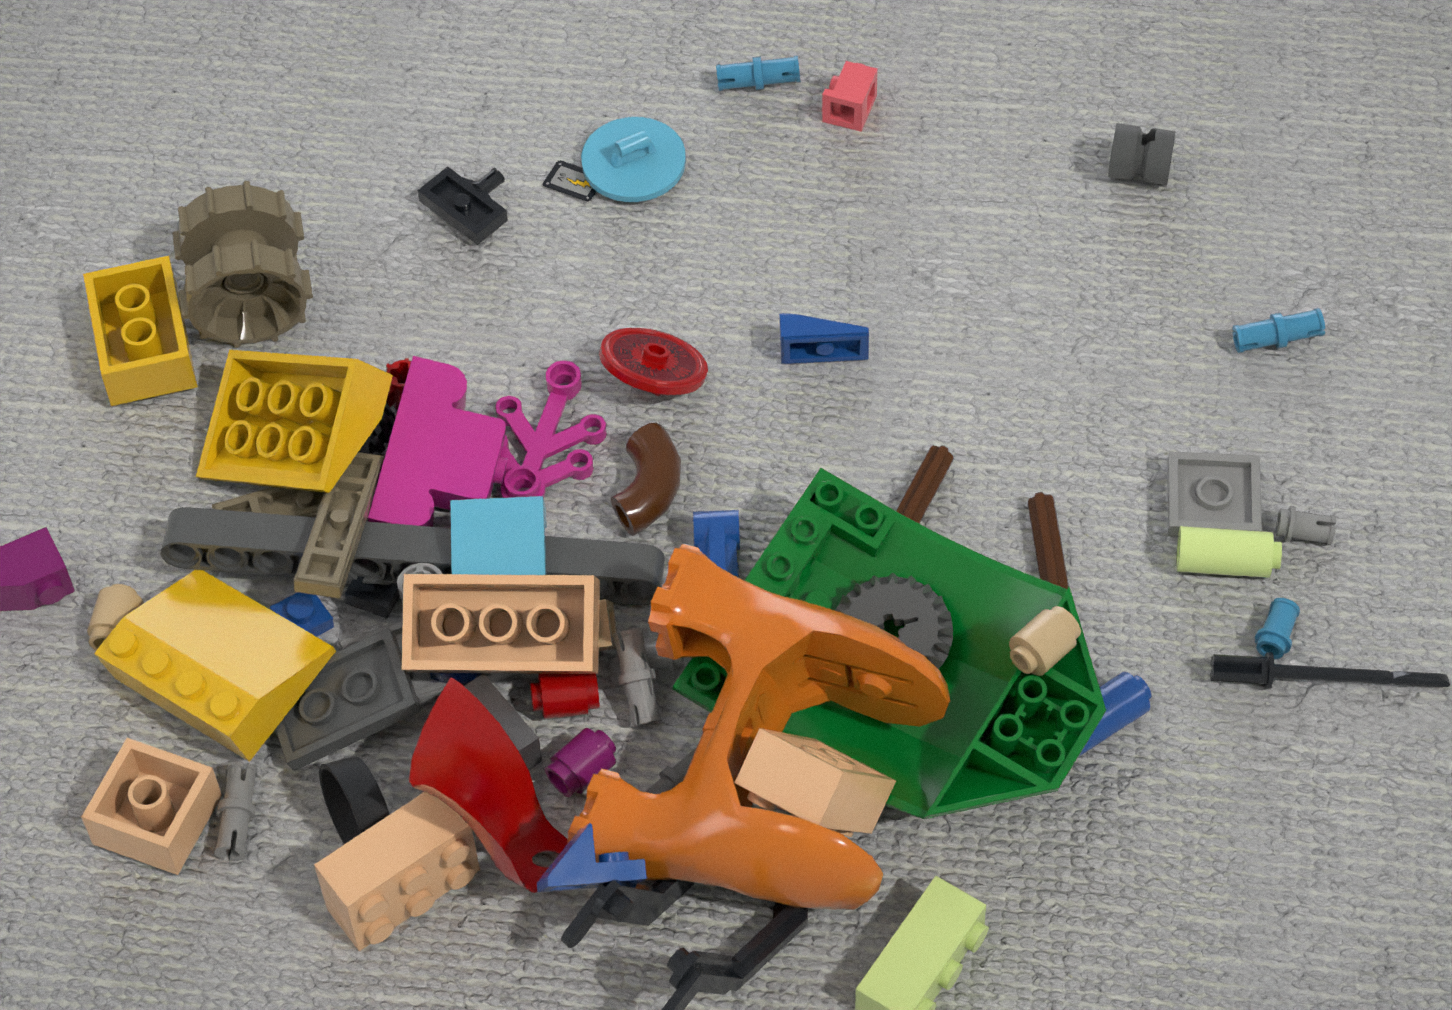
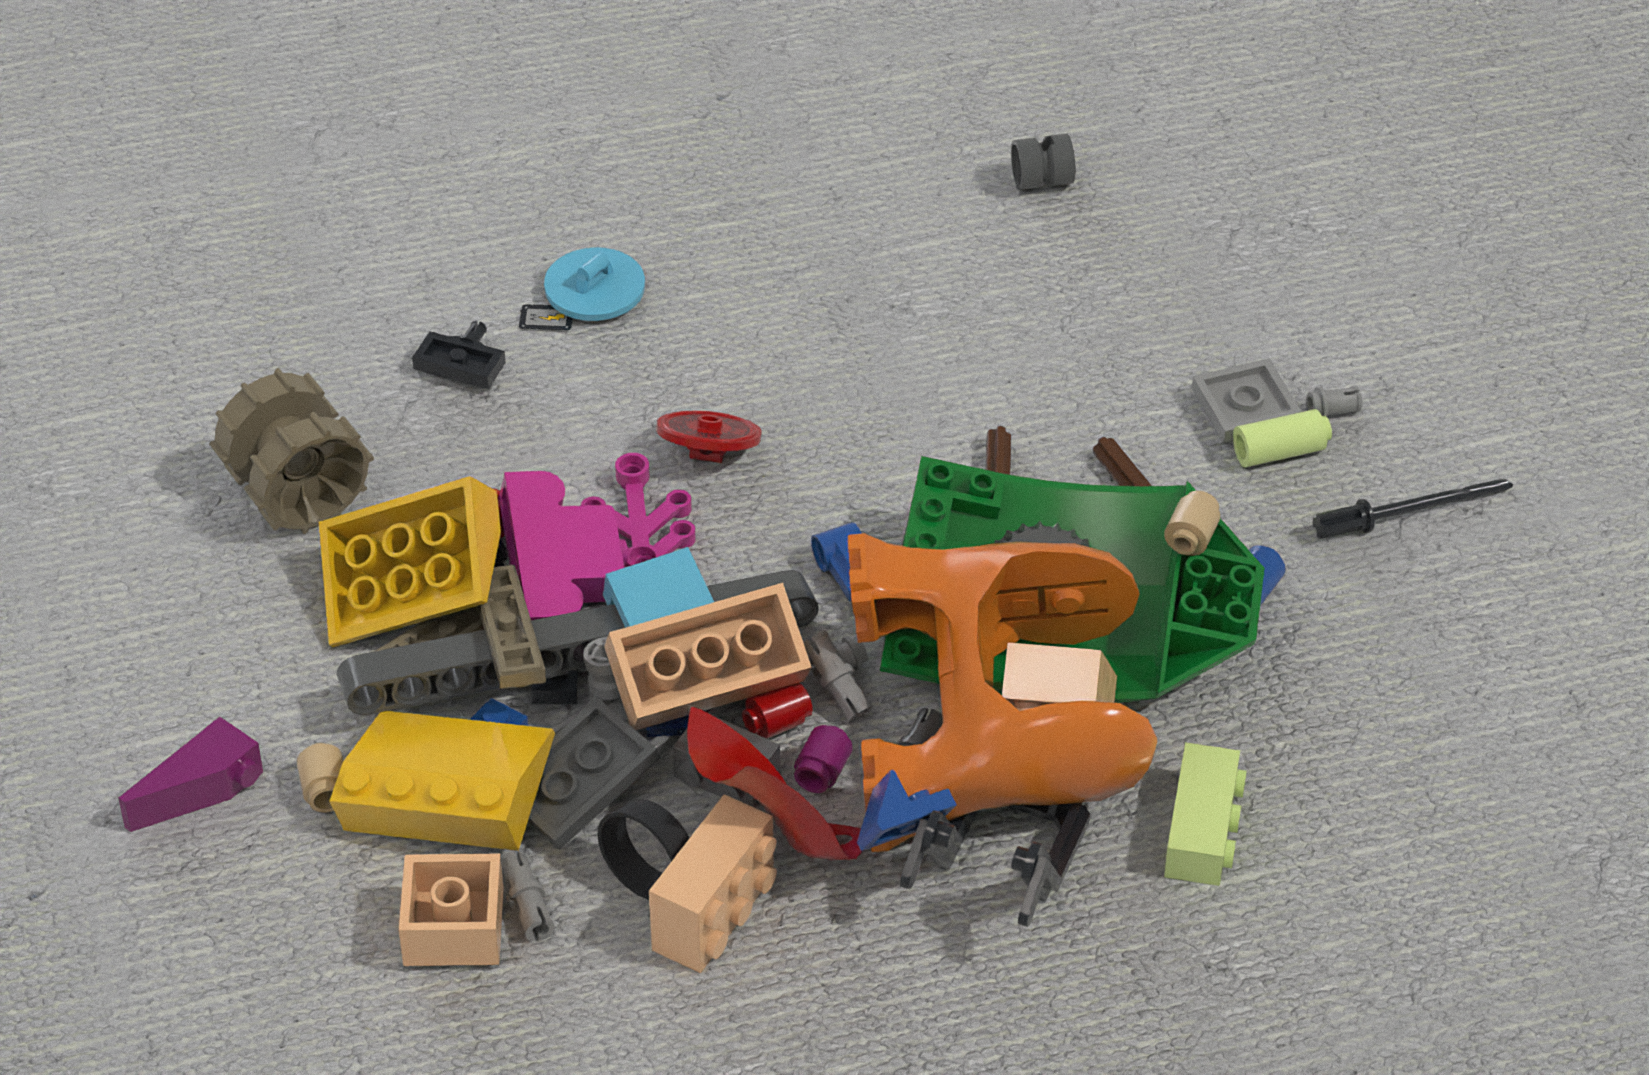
camera: 25 degrees left, 10 degrees down
yellow brick [83,255,198,406] -> none
reddish brown cylinder [611,423,681,536] -> none
dark azure pin [716,55,801,91] -> none
blue slope [779,313,869,364] -> none
coral brick [822,61,878,132] -> none
dark azure pin [1232,308,1325,353] -> none
dark azure pin [1254,598,1300,659] -> none

